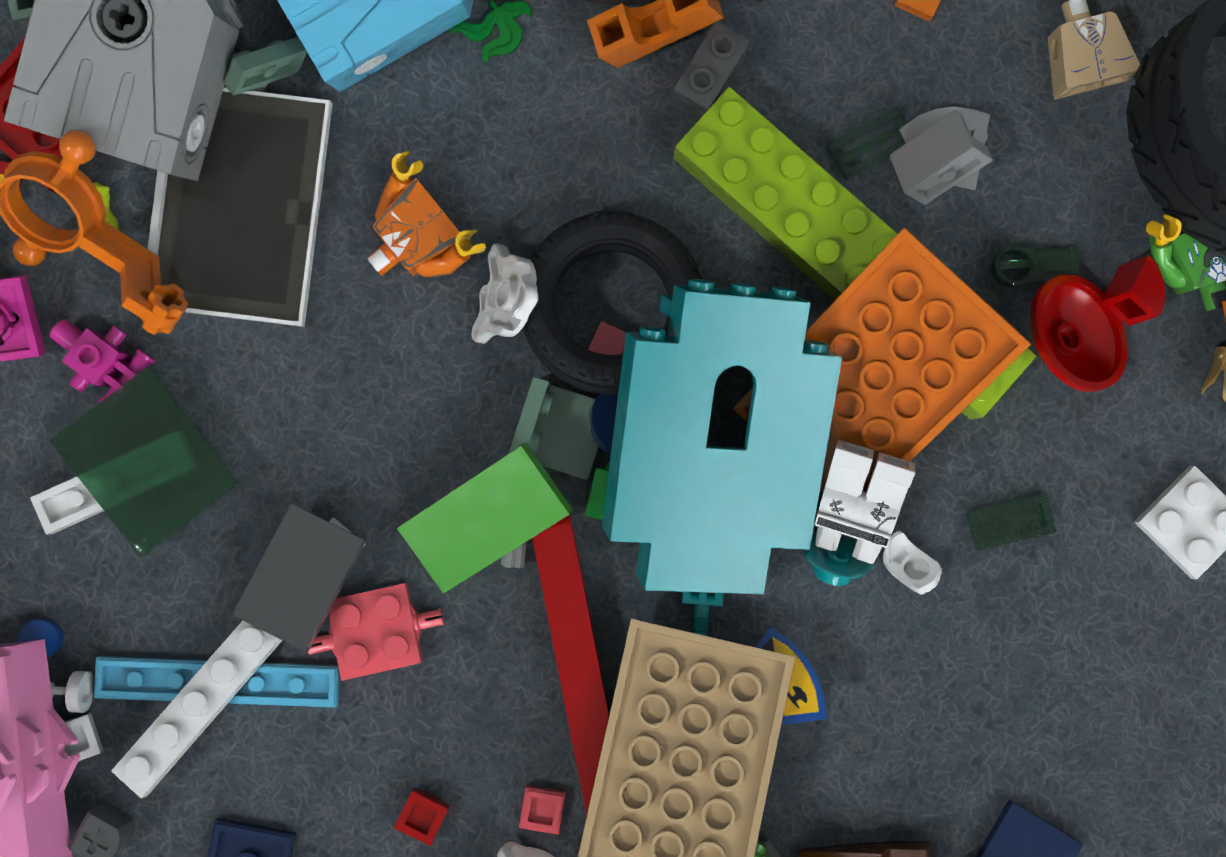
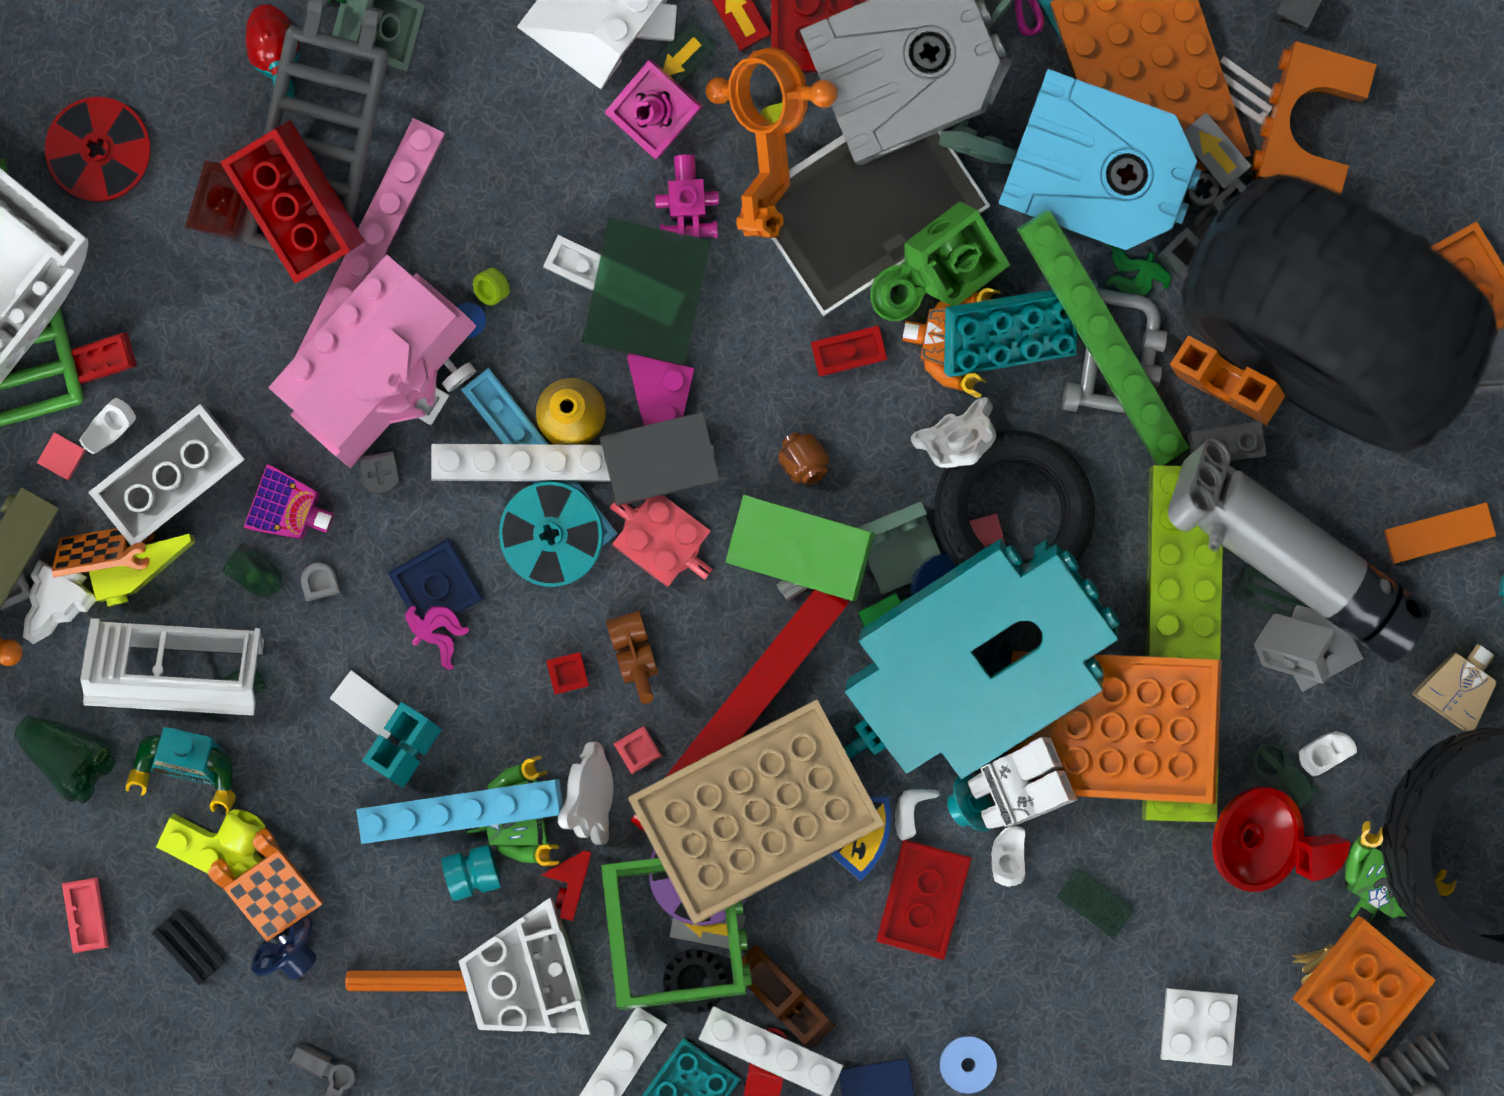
camera: 50 degrees right, 0 degrees up
none -> lime tile [473,267,510,306]
none -> teal piece [499,481,604,587]
none -> yellow cone [536,378,606,445]
none -> dark orange beam [606,610,659,704]
none -> dark pink wing [627,353,694,426]
none -> dark orange head [778,432,830,486]
none -> red plate [810,325,887,377]
none -> bright green brick [870,201,1010,321]
none -> red tile [876,840,972,960]
none -> white hair [894,789,940,840]
none -> light blue piece [940,1036,997,1094]
none -> teal tile [944,290,1077,377]
none -> bright green plate [1017,210,1189,466]
none -> light grey bar [1062,280,1167,413]
none -> light grey piece [1168,439,1431,663]
none -> white hair [1299,731,1357,776]

